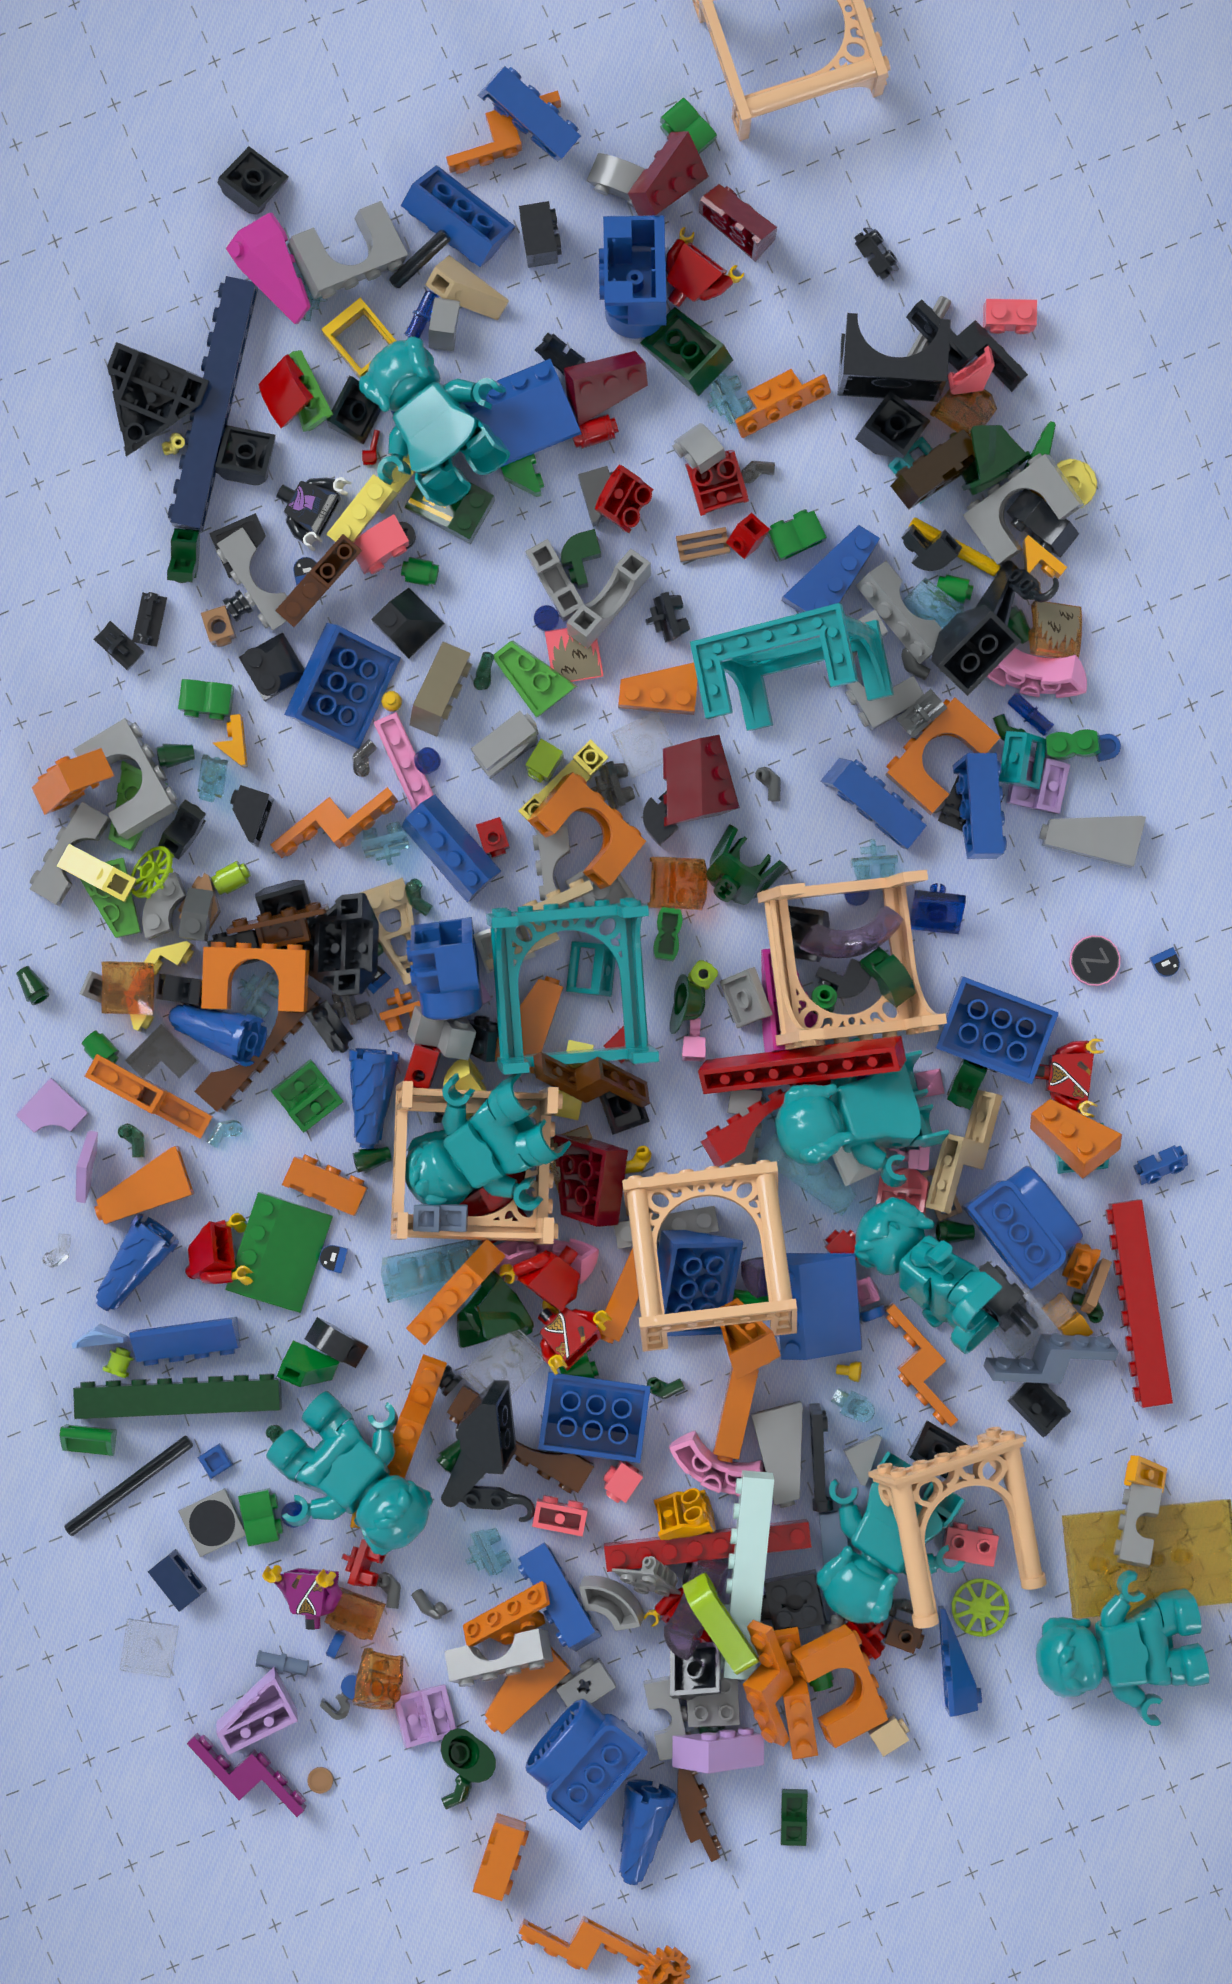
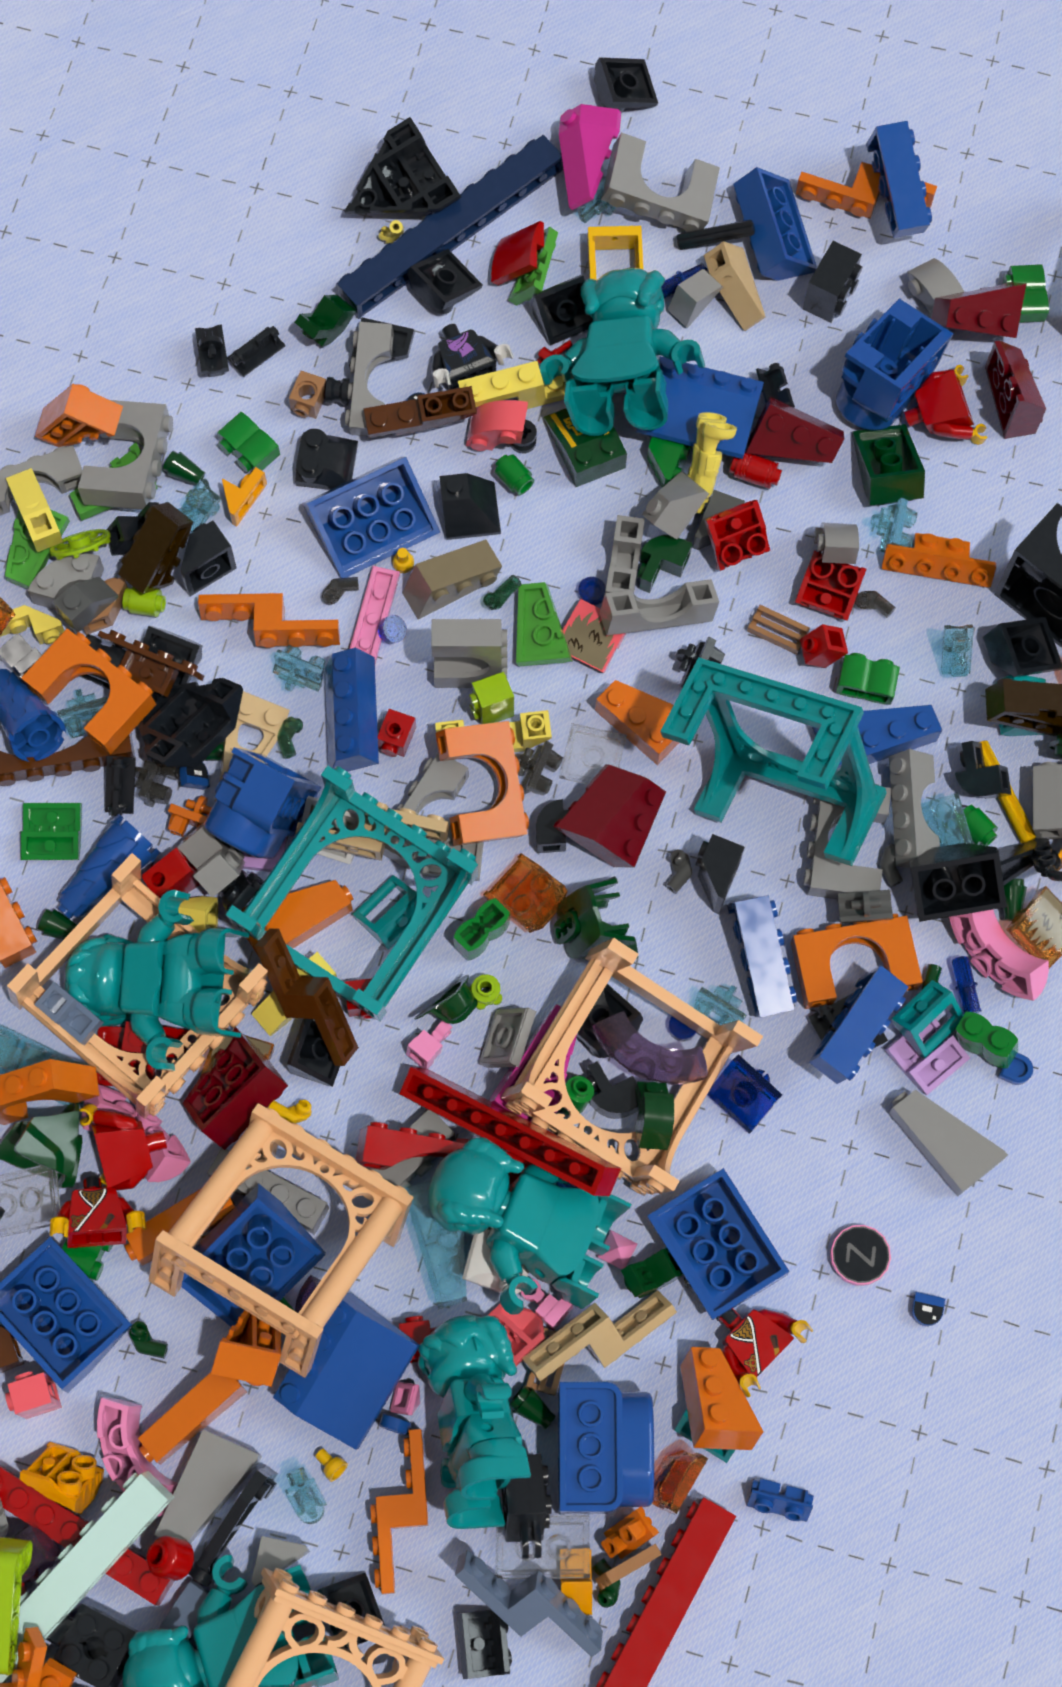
camera: 35 degrees right, 15 degrees down
none -> dark brown wedge [118,502,193,594]
none -> red head [147,1536,194,1581]
none -> light grey slope [642,471,709,539]
none -> clear orange slope [652,1450,708,1515]
none -> light yellow piece [688,412,737,513]
none -> black slope [695,834,745,914]
none -> clear light blue hips [941,624,974,677]

